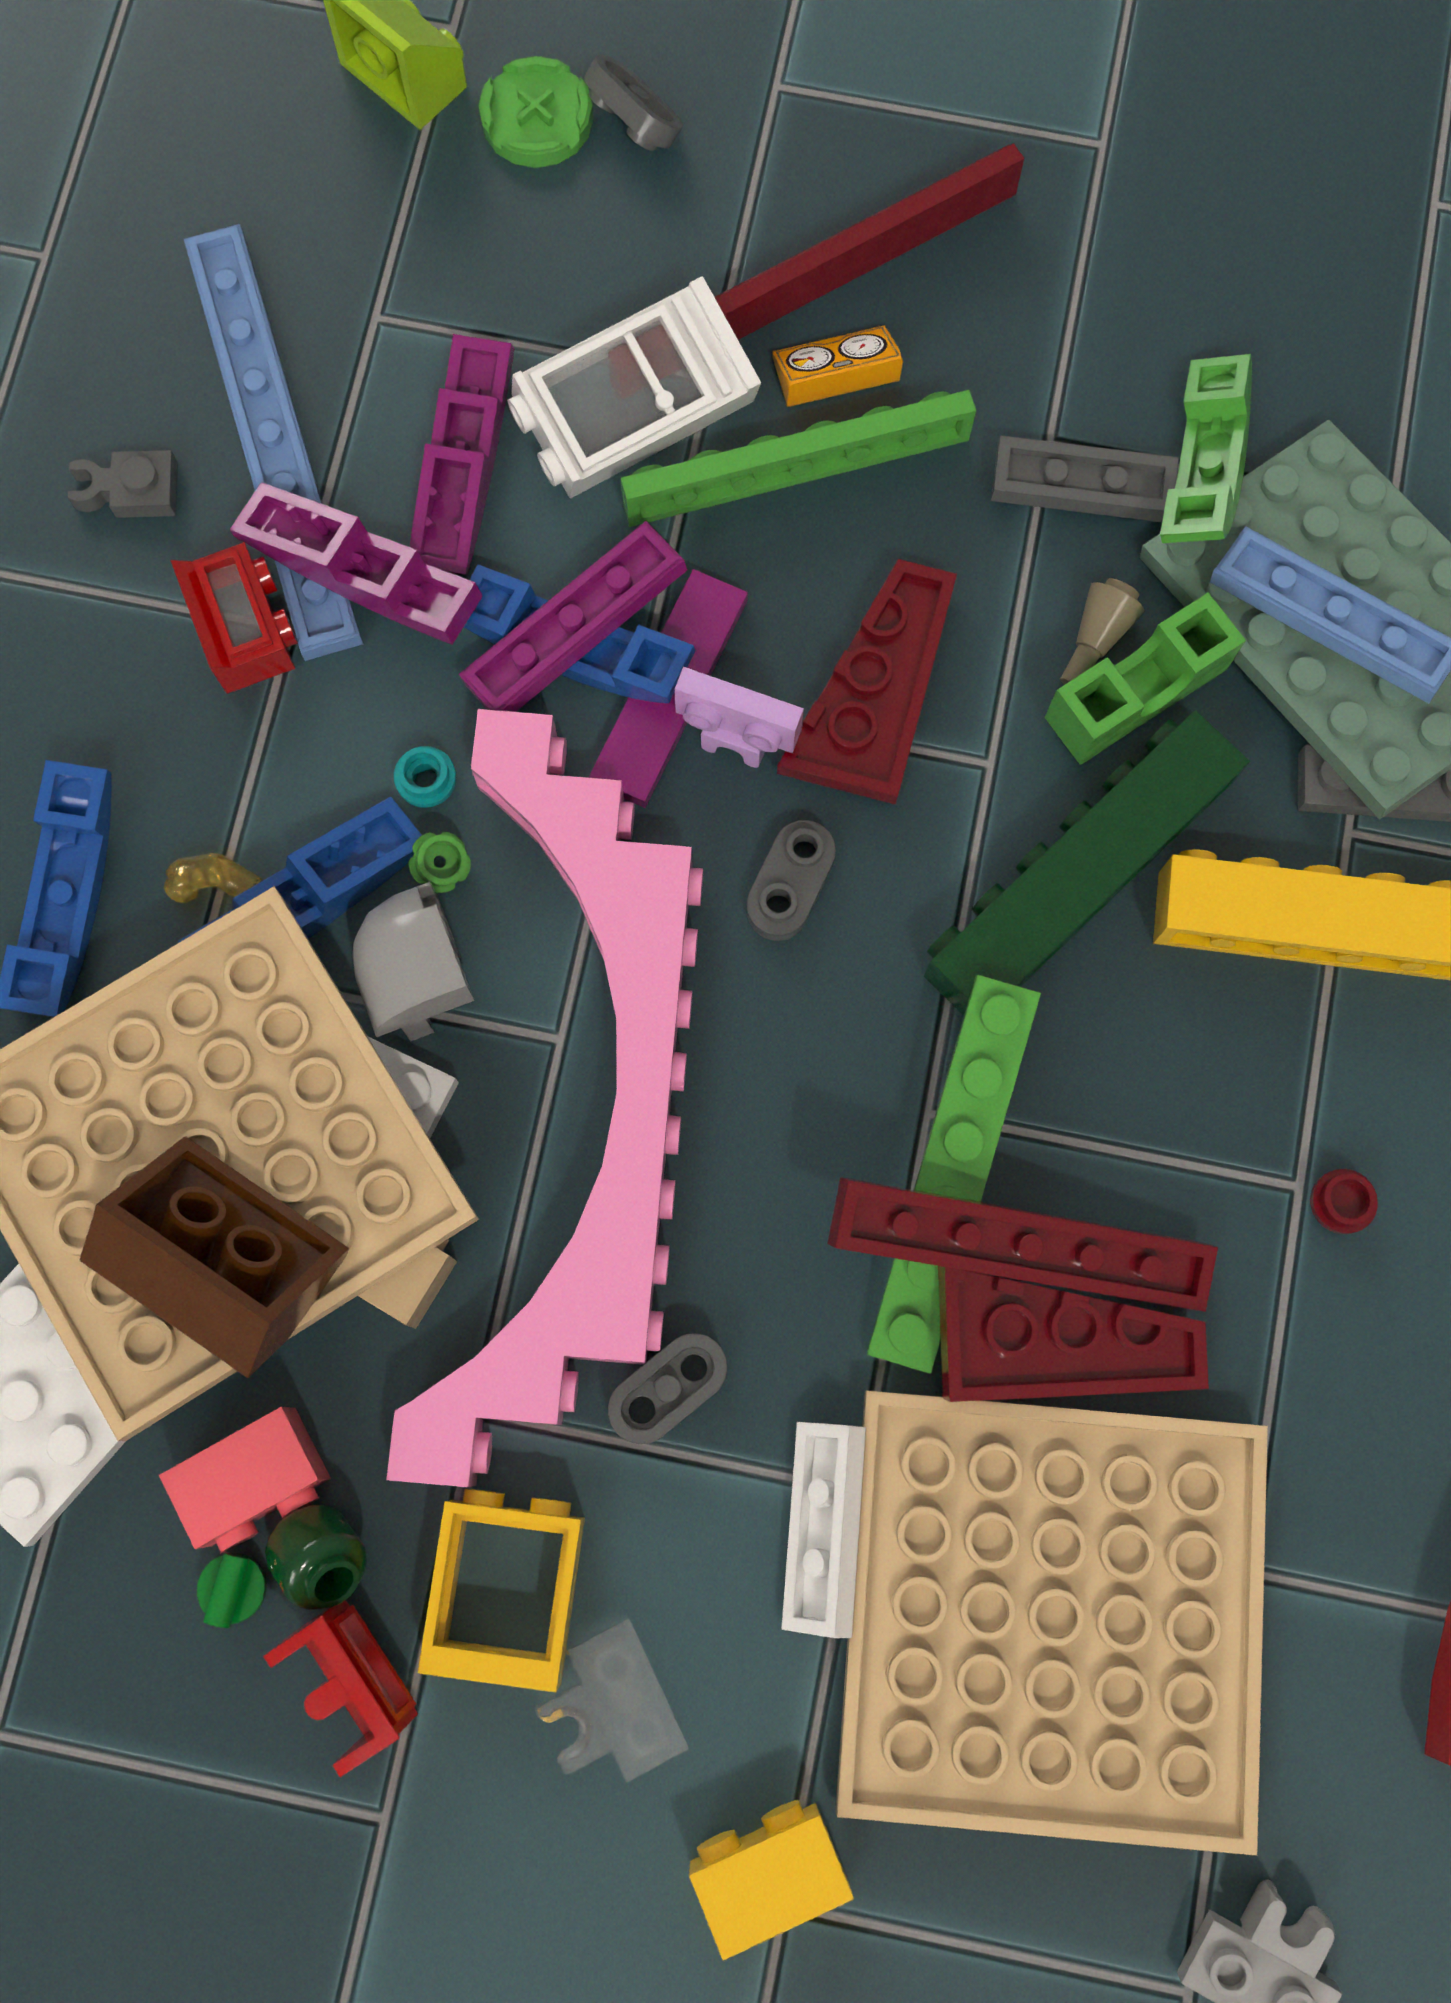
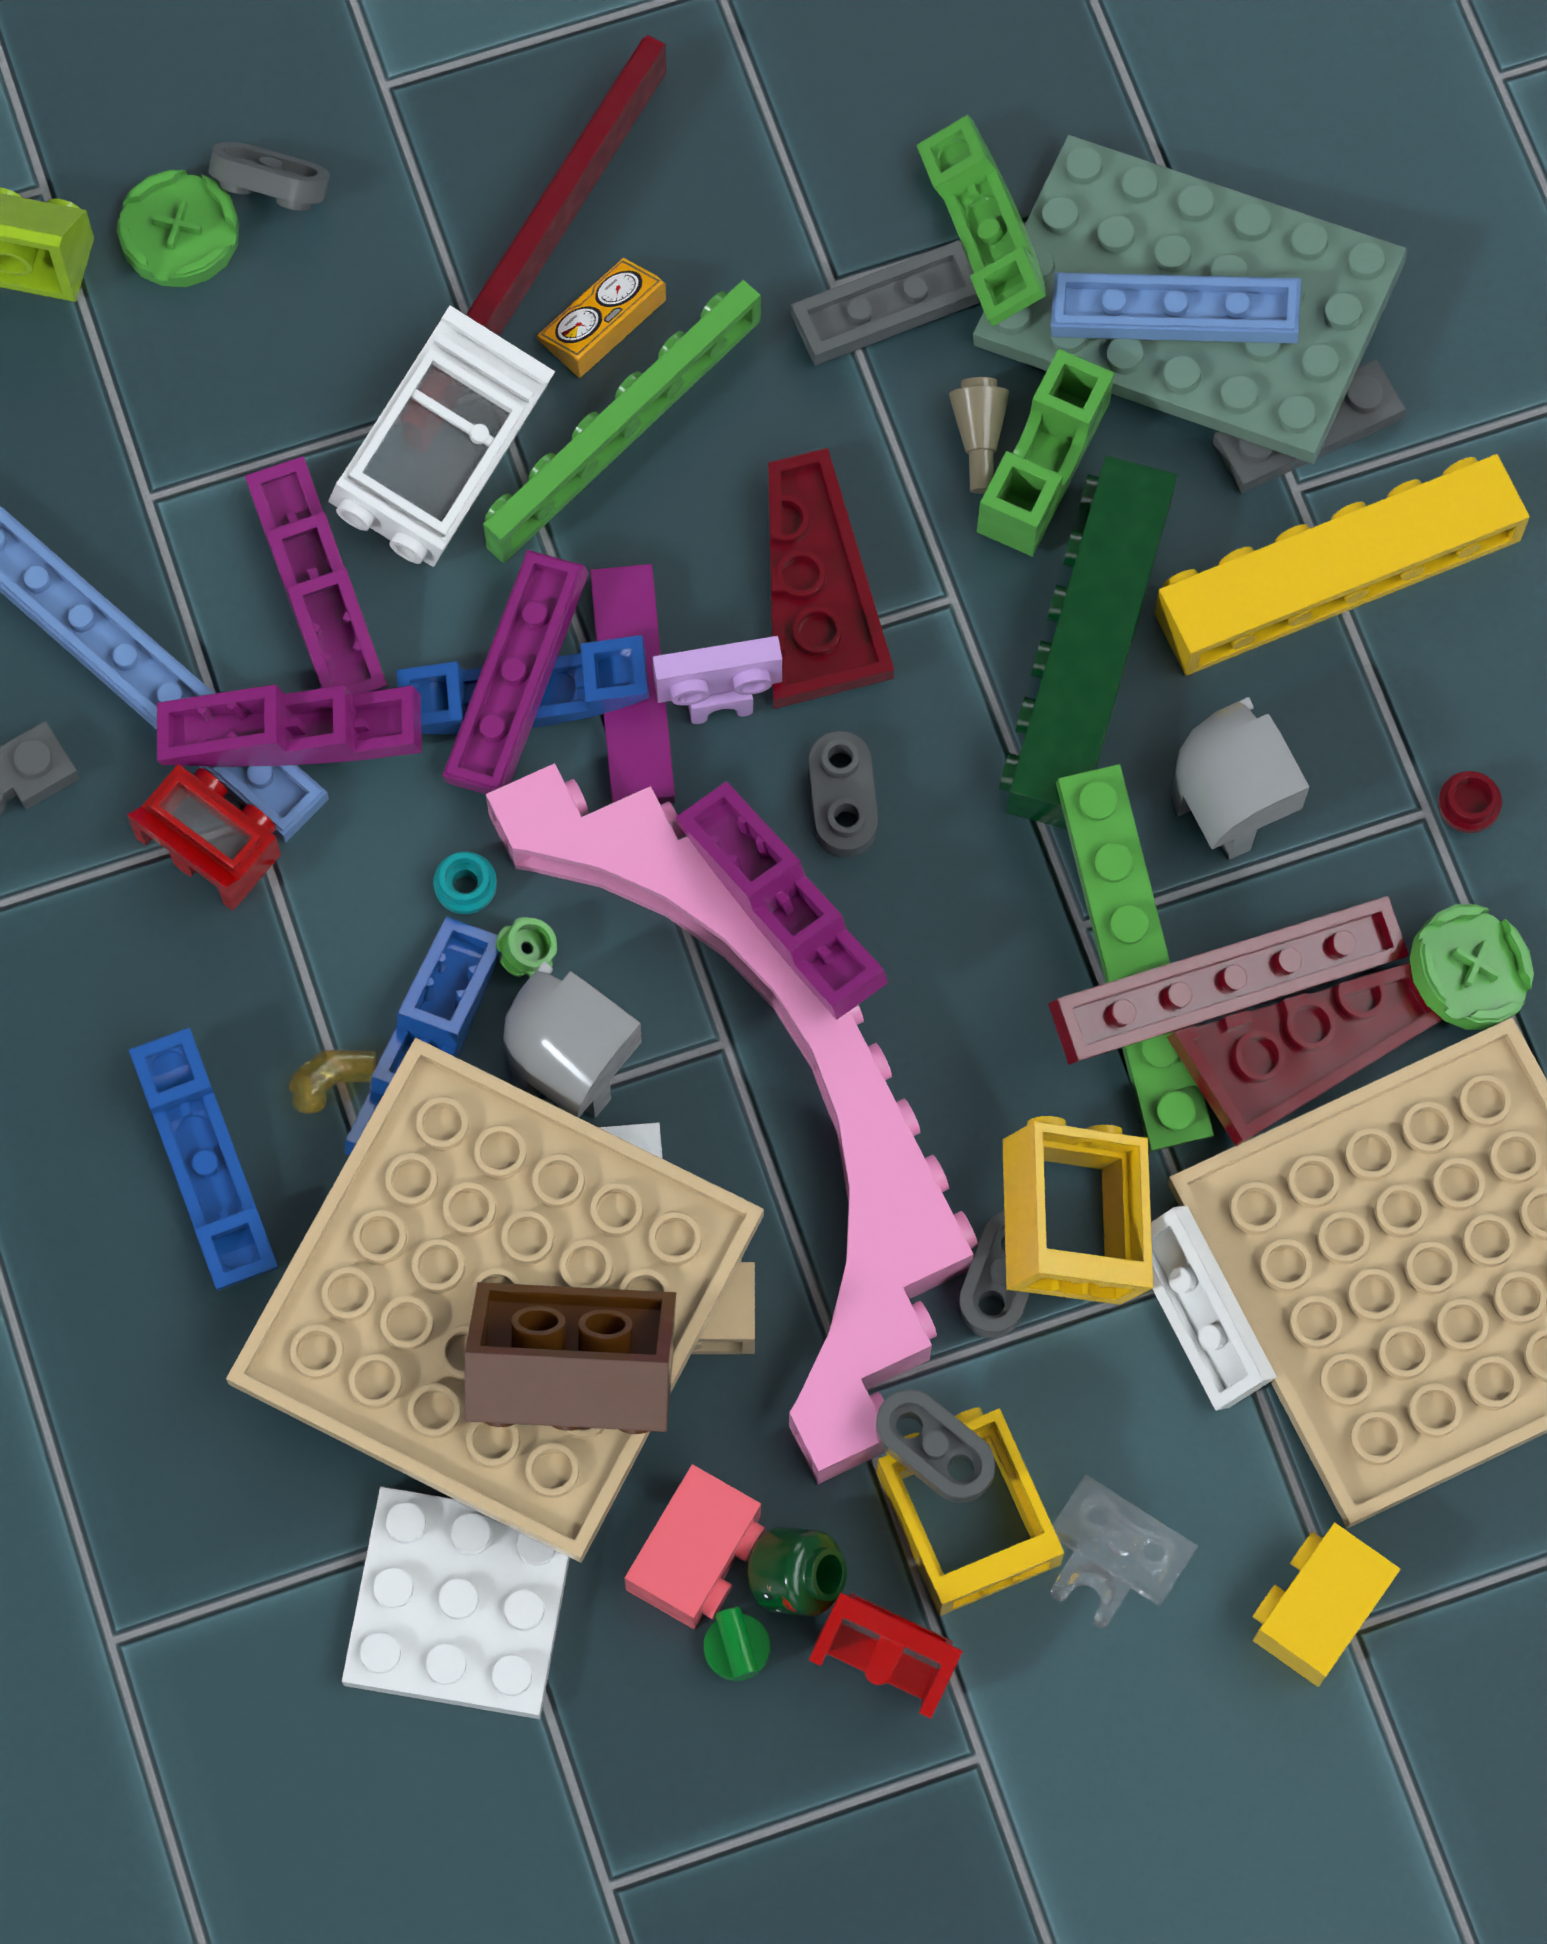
camera: 30 degrees left, 5 degrees down
none -> magenta slope [675,781,888,1020]
none -> dark grey plate [876,1390,995,1503]
none -> yellow window [1003,1116,1153,1305]
none -> light grey brick [1171,697,1309,860]
none -> bright green tile [1409,904,1534,1030]

